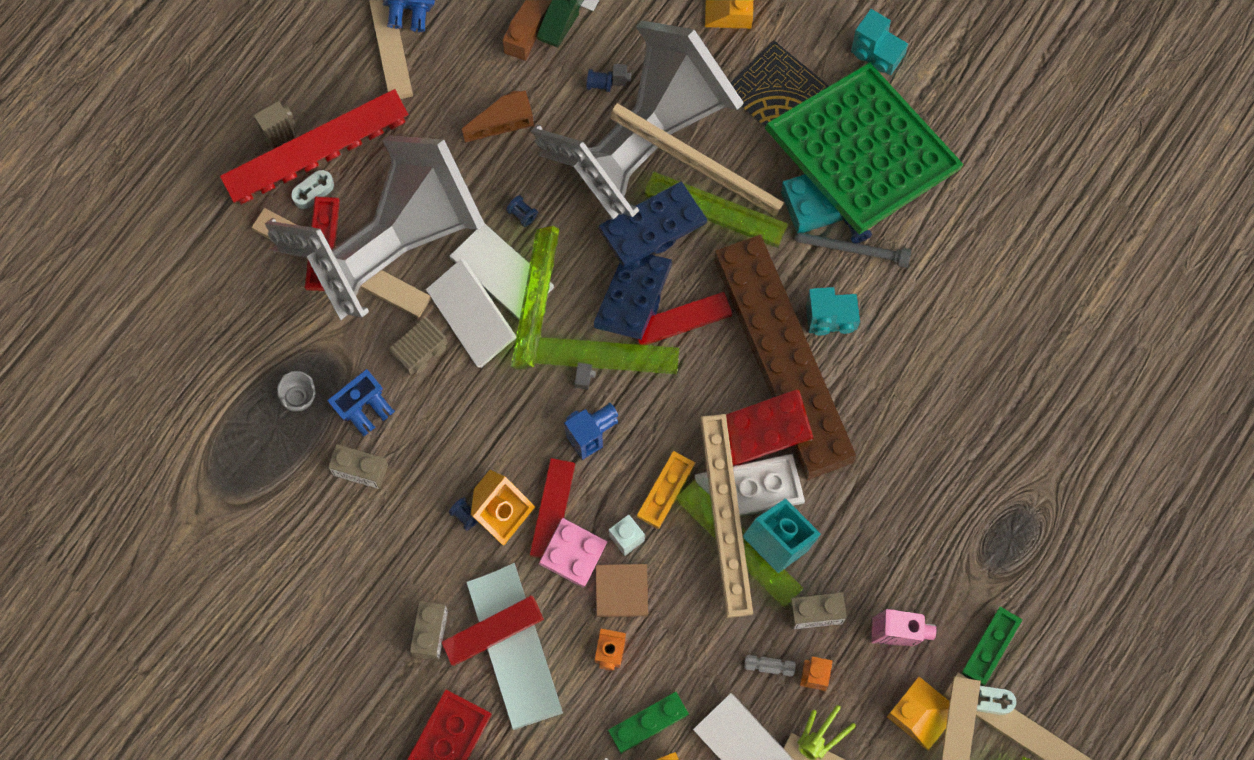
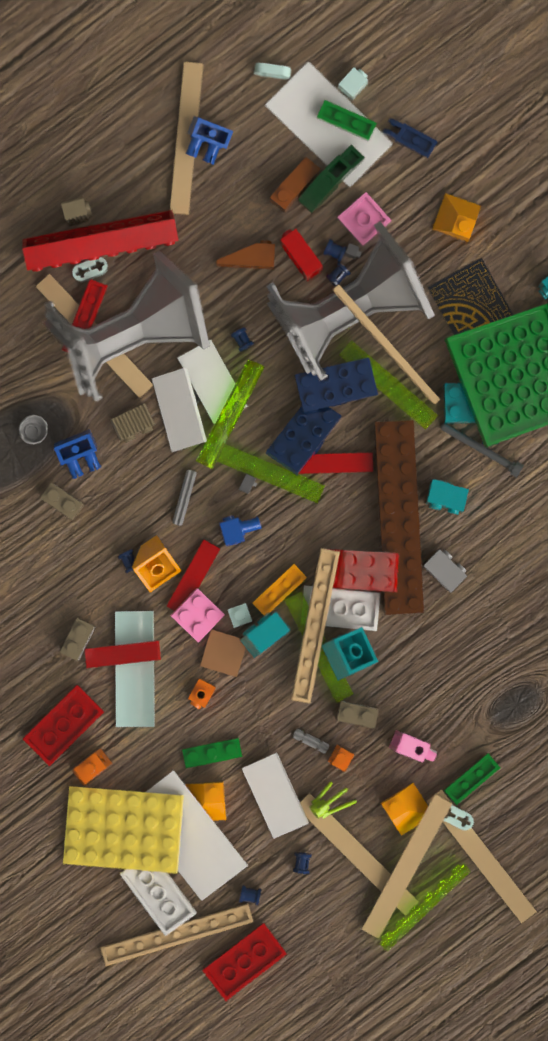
camera: 20 degrees right, 15 degrees up
none -> light grey axle [172,470,196,526]
none -> teal brick [240,612,290,658]
none -> red window [280,229,323,282]
none -> dark blue bush [325,262,351,286]
none -> bright pink plate [338,192,391,246]
none -> light grey brick [423,549,467,593]

